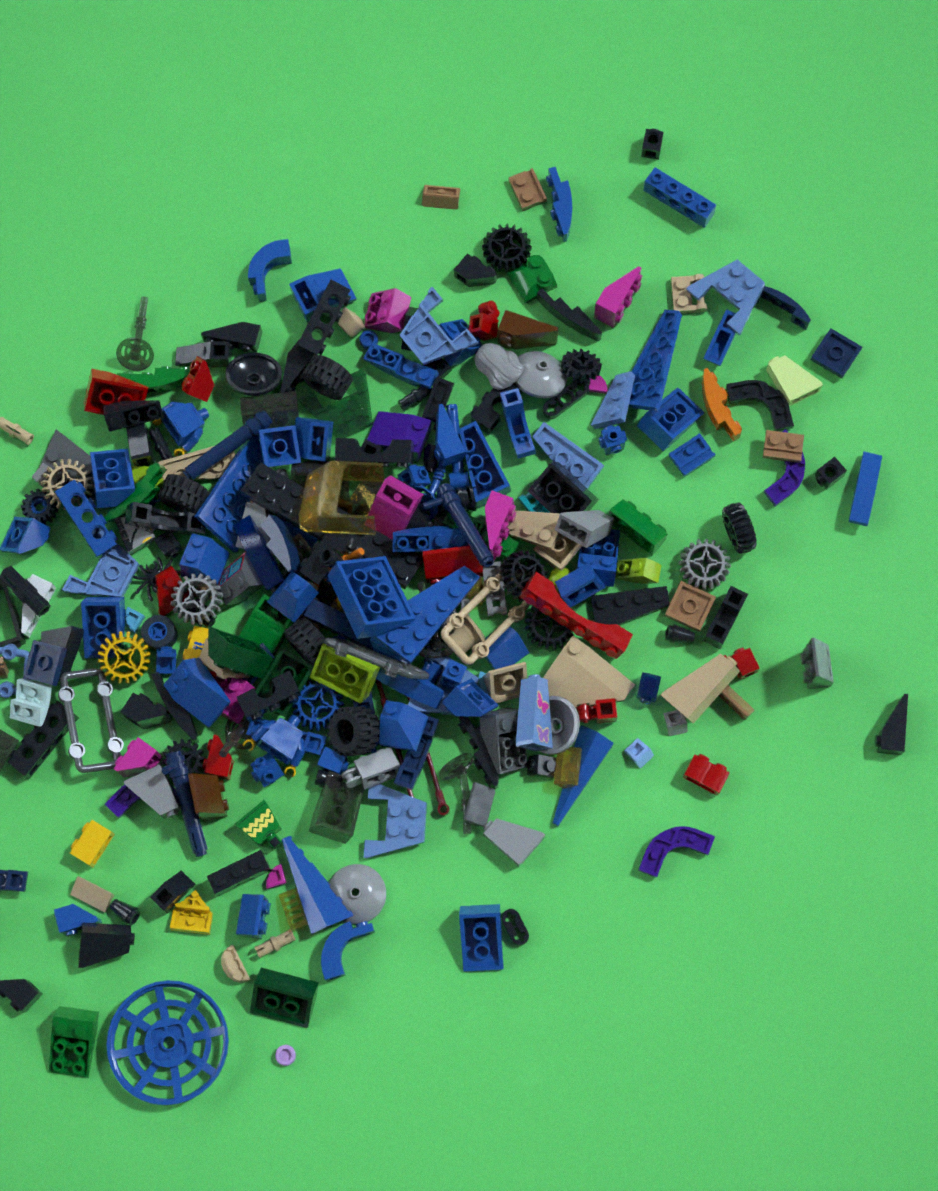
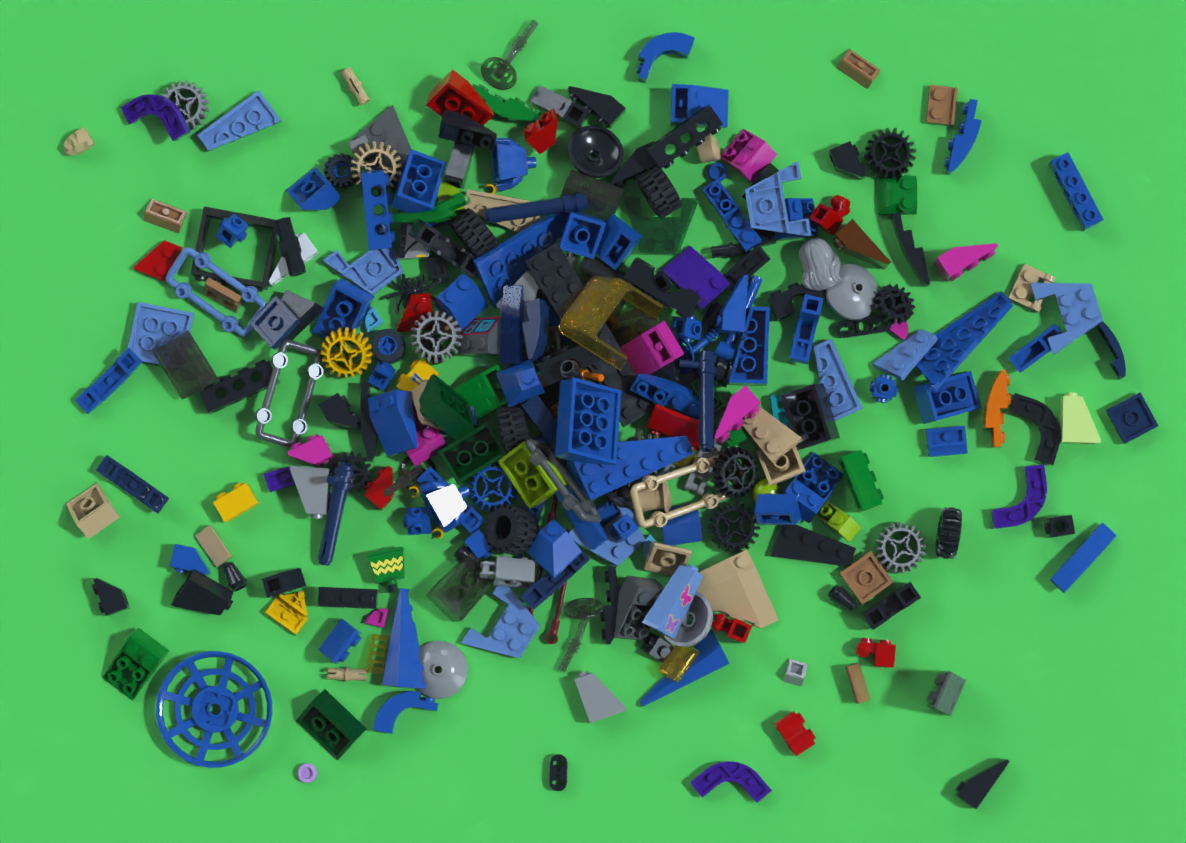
camera: 25 degrees right, 10 degrees up
light aqua slope [10,678,52,727] -> none
black pin [148,427,174,460] -> none
reddish brown slope [188,774,229,822] -> none
tan plate [221,944,250,983] -> none
black arch [236,671,301,721] -> none
blue slope [442,678,499,717] -> none
blue slope [459,904,504,972] -> none
dark grey slope [464,782,495,827] -> none
red arch [520,572,633,659] -> none
light grey slope [555,510,615,548] -> none
light blue slope [624,738,654,768] -> none
clear blue brick [636,672,661,704] -> none
black brick [641,128,664,160] -> none
tan slope [661,654,740,724] -> none
medium nougat plate [763,430,804,463] -> none

